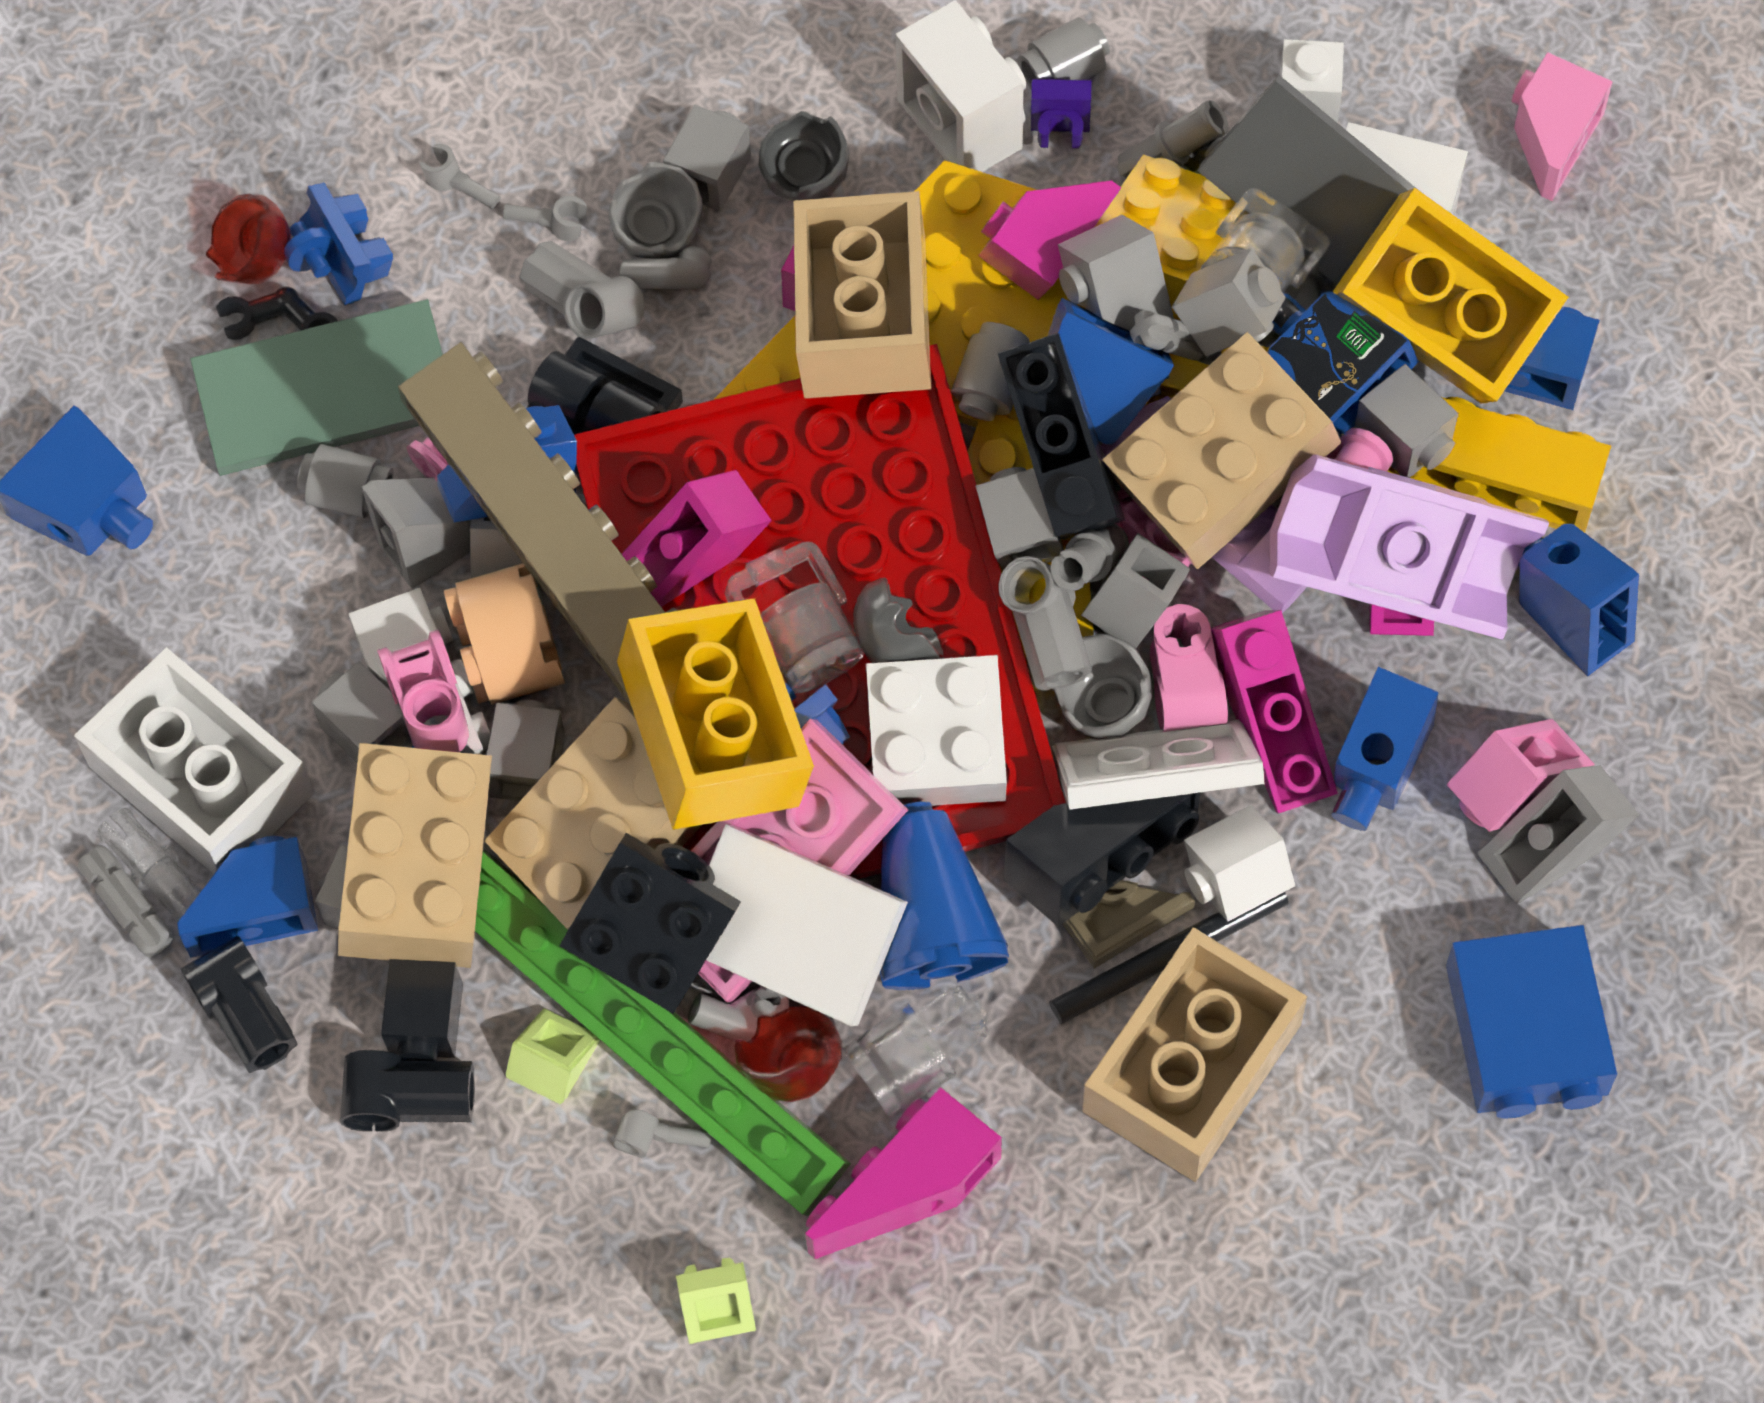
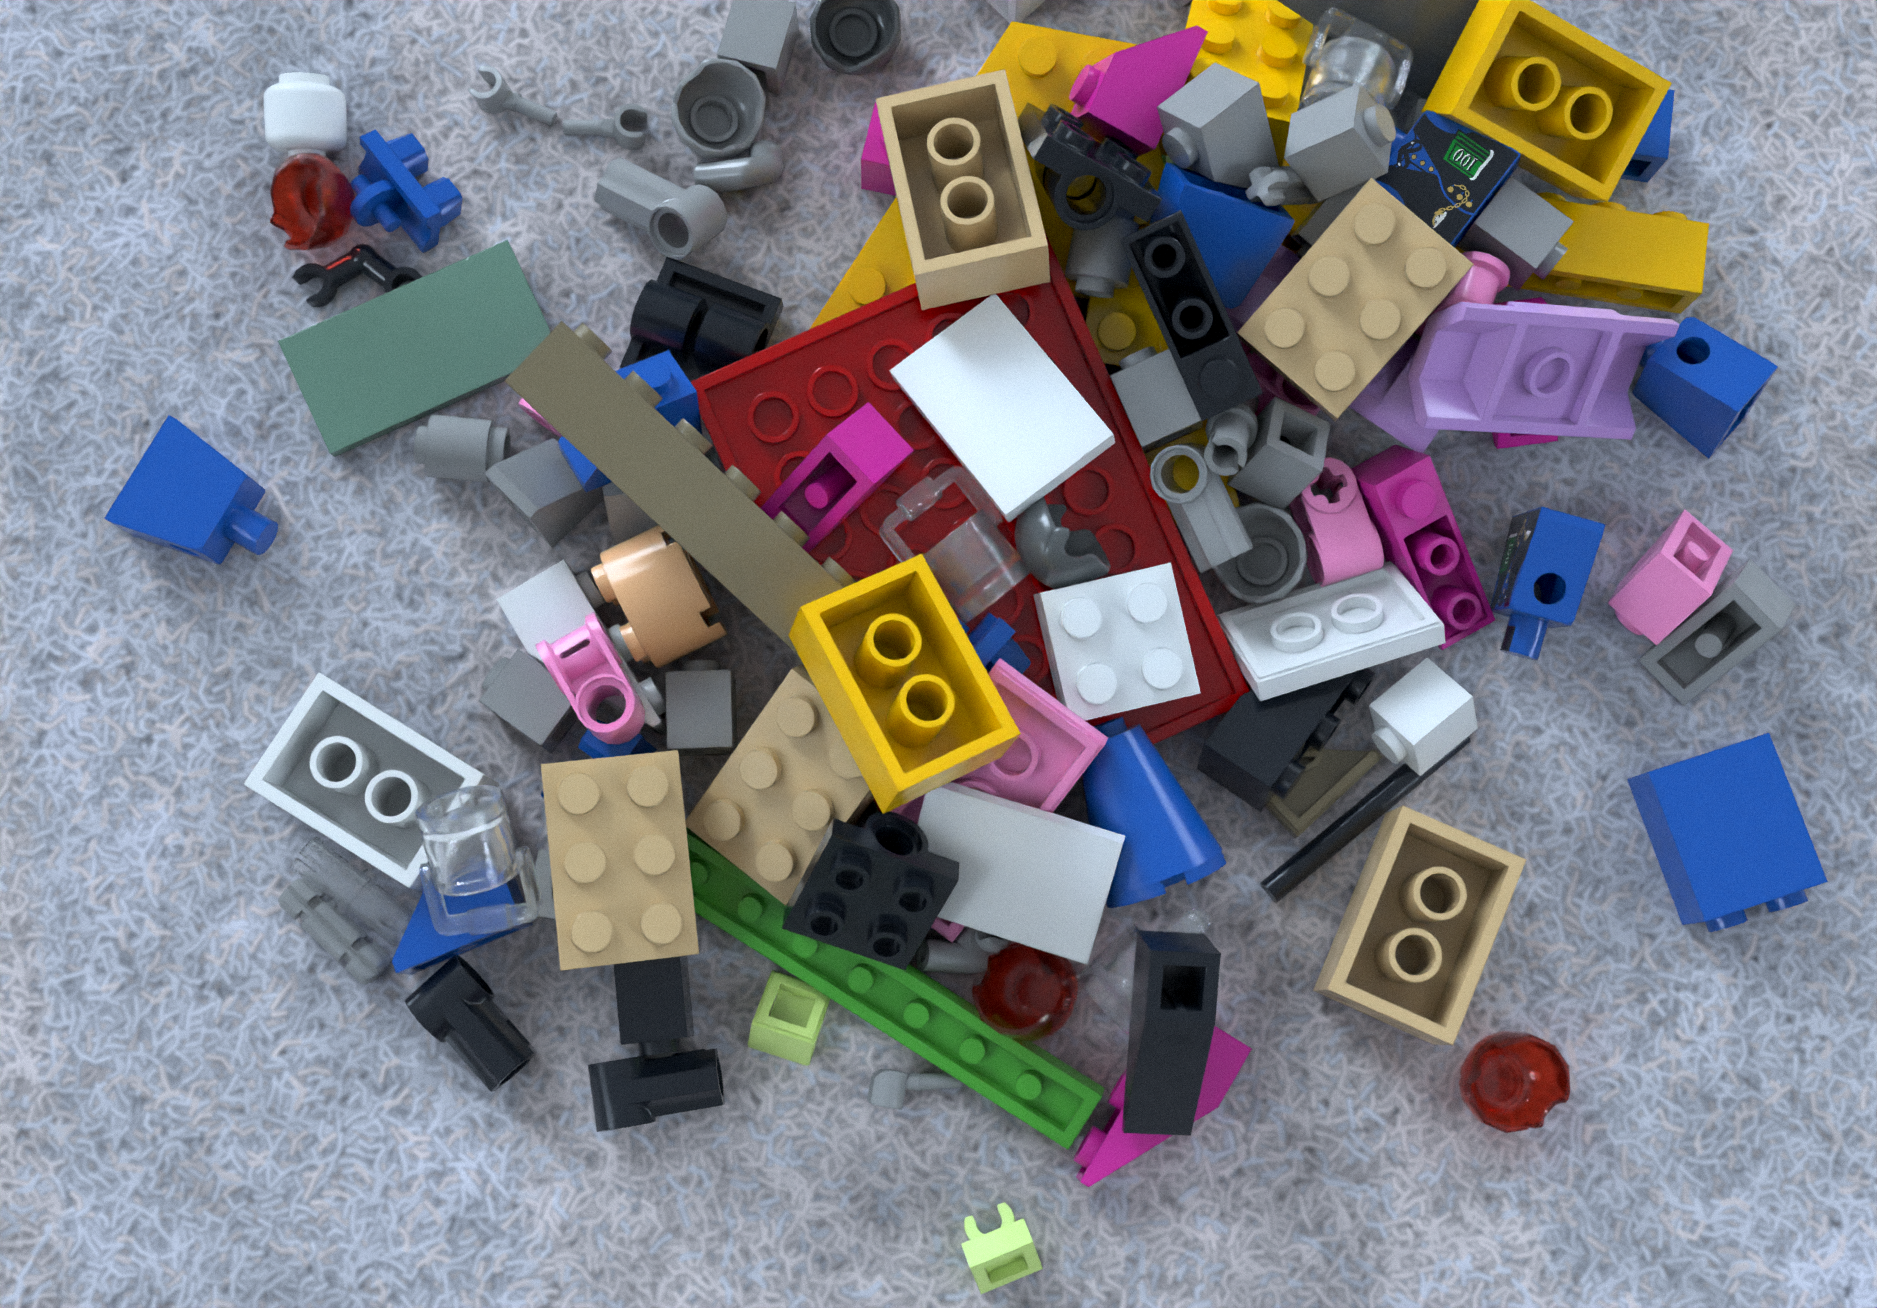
camera: 15 degrees left, 15 degrees up
none -> white head [264,72,347,167]
none -> clear piece [415,785,543,936]
none -> white tile [889,294,1115,523]
none -> black plate [1018,102,1162,230]
none -> black slope [1122,930,1221,1136]
none -> clear red hair [1459,1031,1570,1133]

